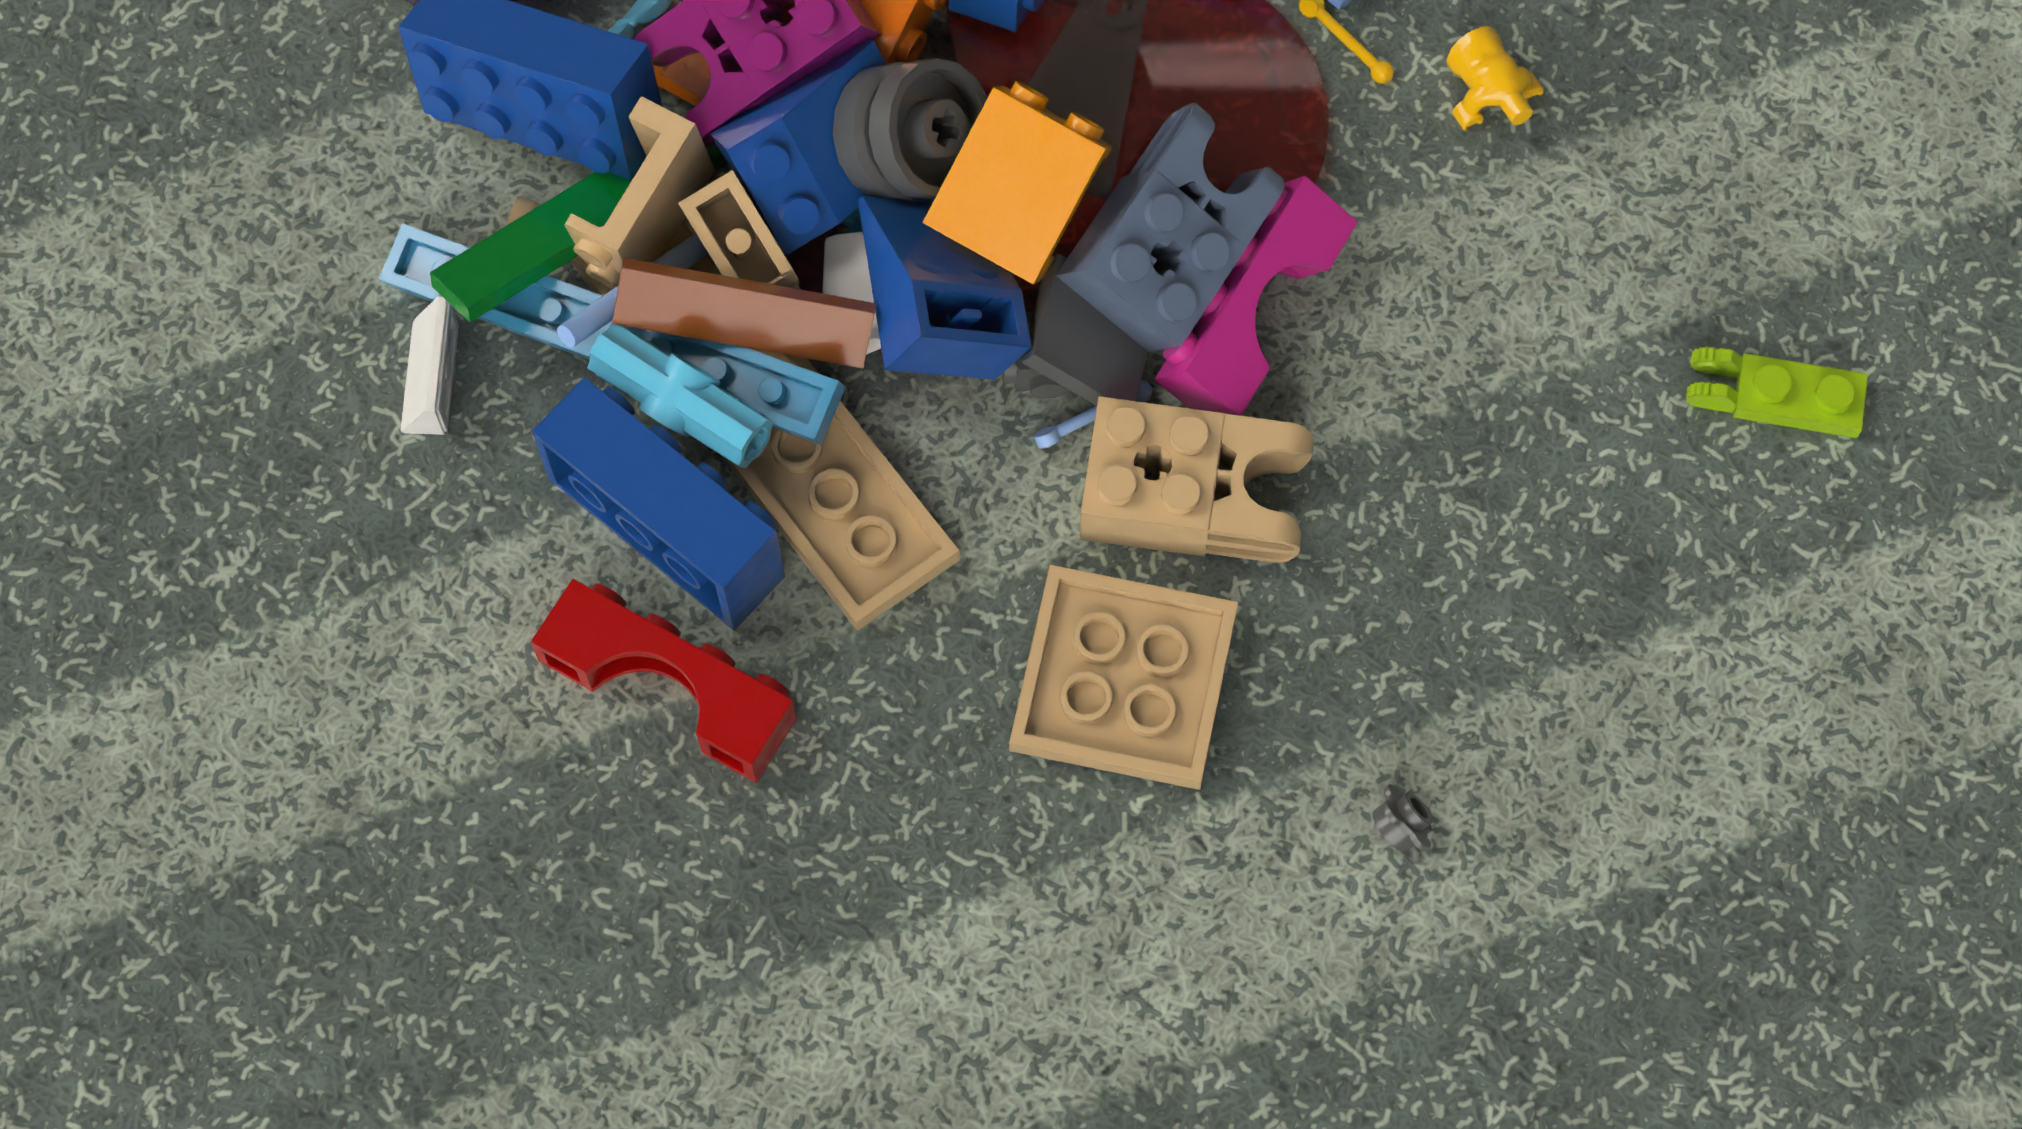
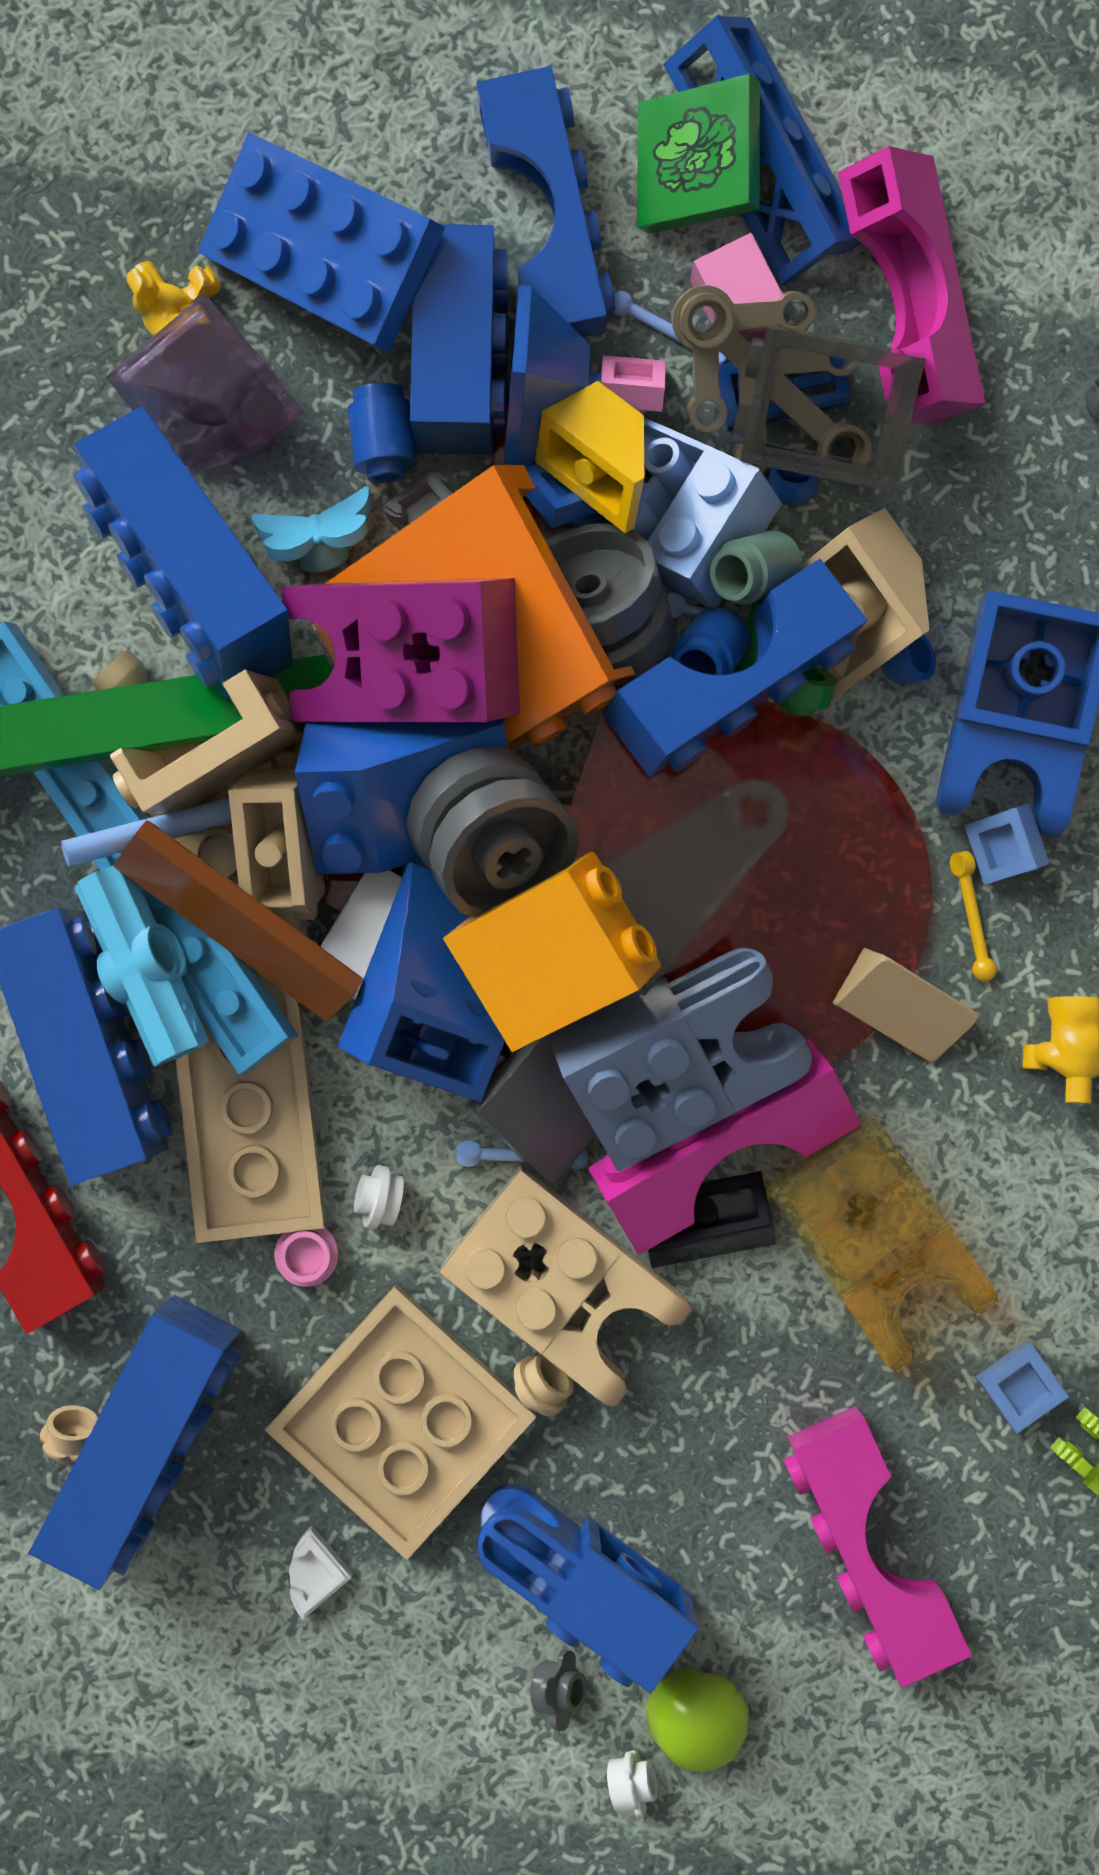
camera: 25 degrees right, 20 degrees up
none -> blue brick [28,1295,244,1591]
none -> tan plate [40,1405,98,1465]
none -> bright pink plate [274,1228,339,1287]
none -> white tile [289,1525,353,1620]
none -> white plate [354,1165,404,1230]
none -> blue brick [478,1483,699,1694]
none -> tan plate [514,1354,574,1417]
none -> white plate [607,1750,657,1818]
none -> lime hair [646,1666,750,1773]
none -> black slope [648,1171,775,1268]
none -> clear yellow brick [764,1115,998,1373]
none -> dark pink arch [783,1406,972,1688]
none -> tan slope [832,948,979,1063]
none -> medium blue plate [975,1340,1069,1434]

